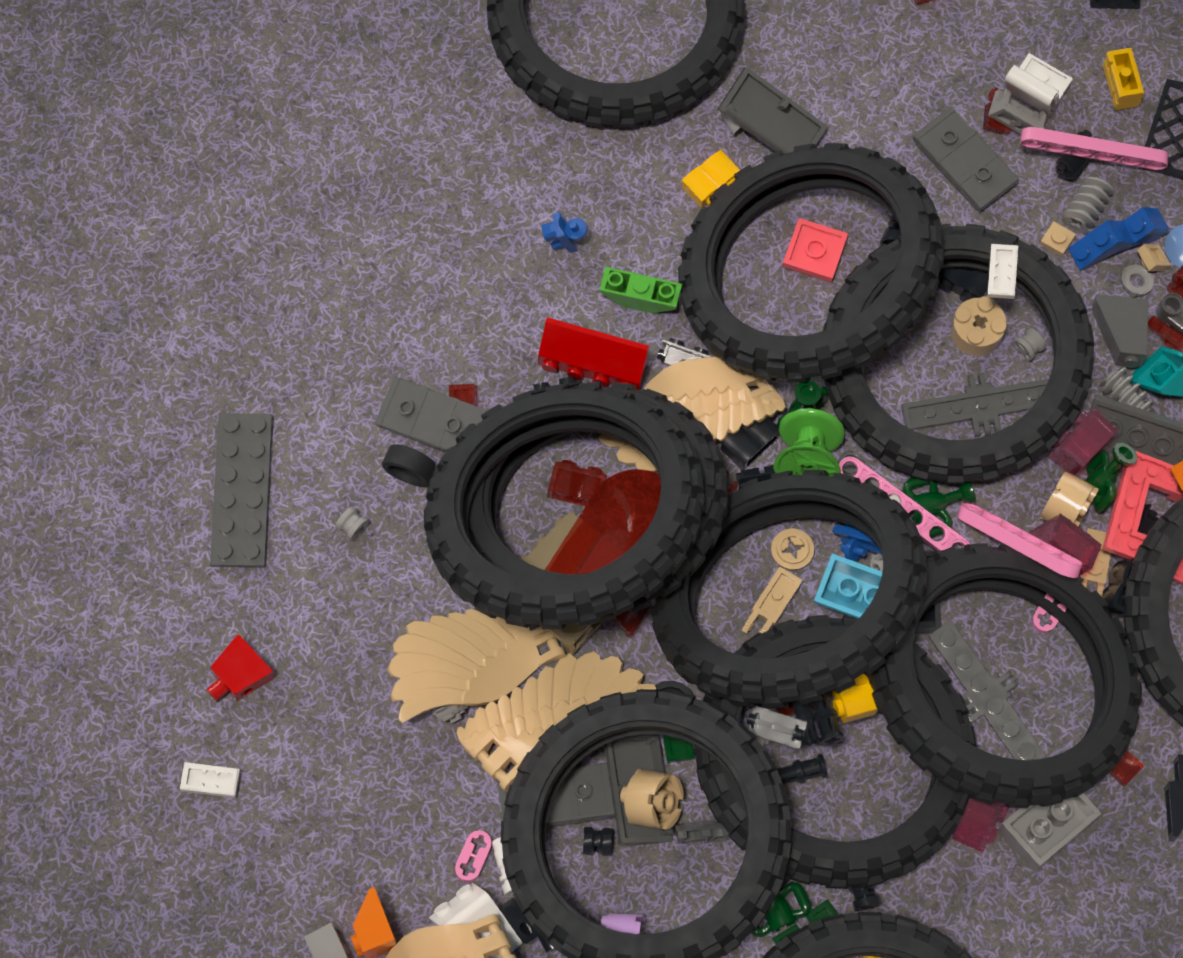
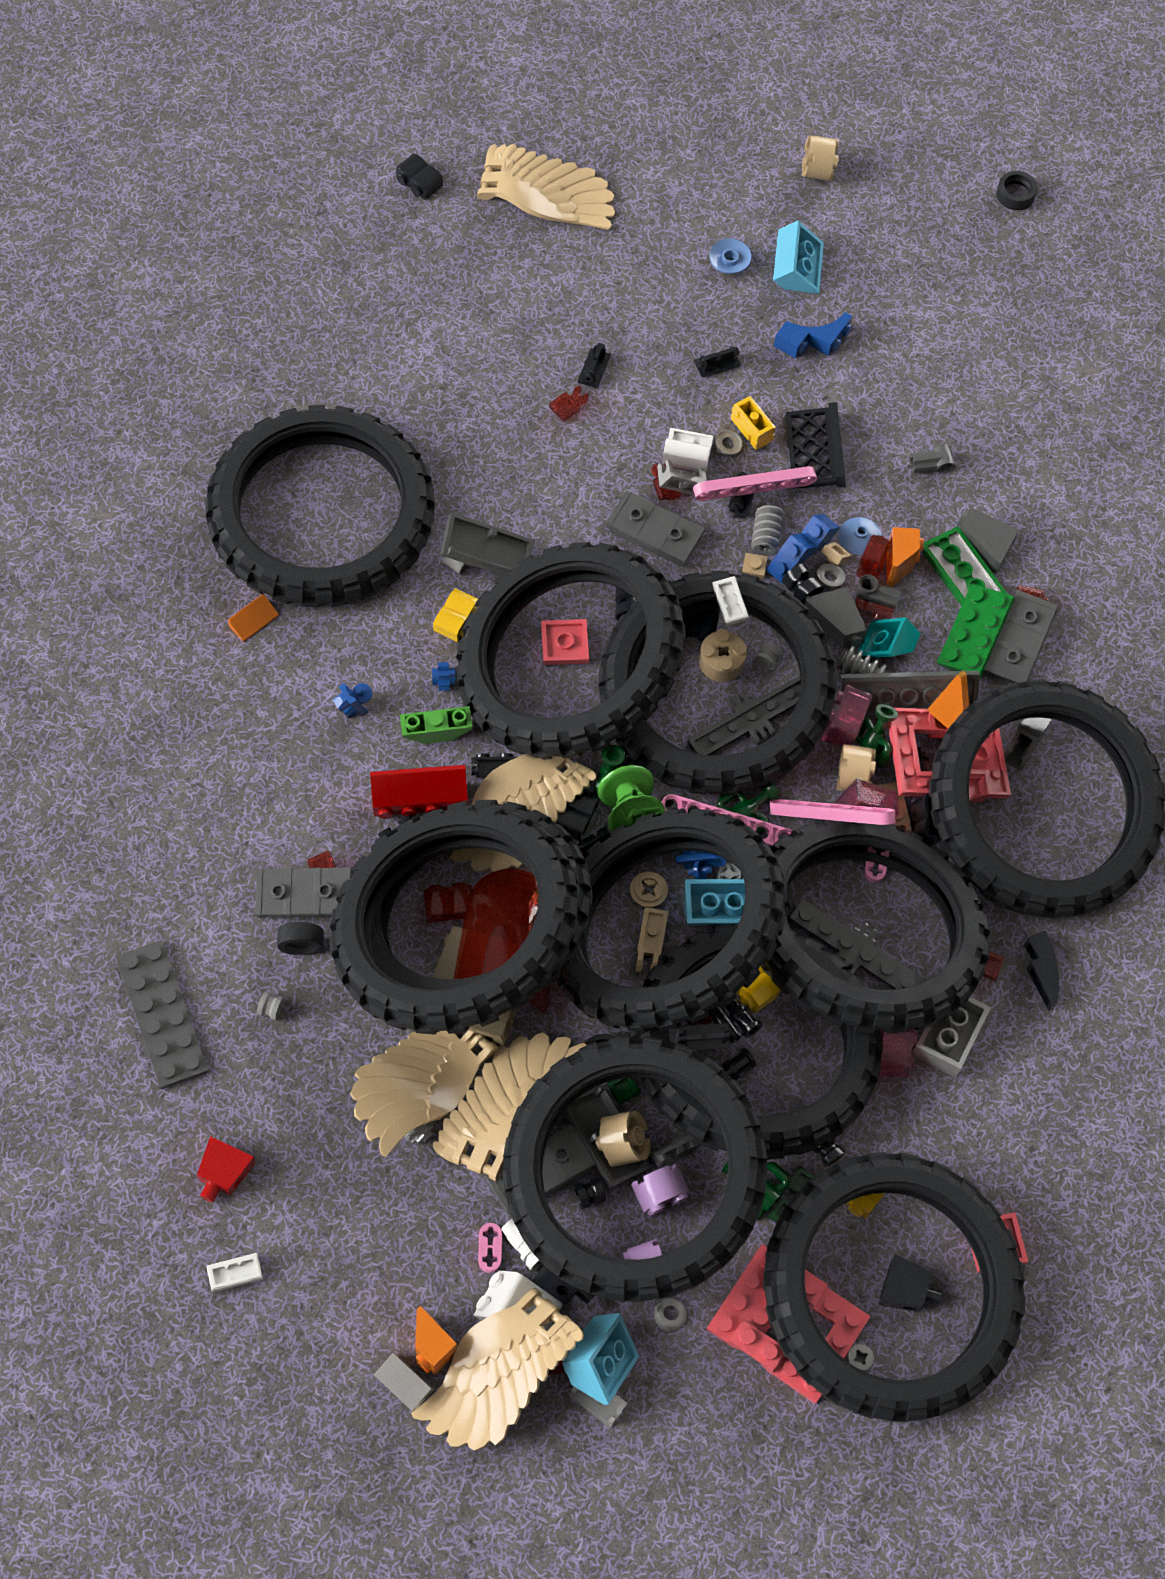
camera: 25 degrees left, 5 degrees down
none -> orange slope [228,594,279,642]
none -> blue gear [432,662,456,691]
none -> lavender brick [631,1163,690,1217]
none -> light grey piece [715,430,742,456]
none -> black wheel [782,563,824,605]

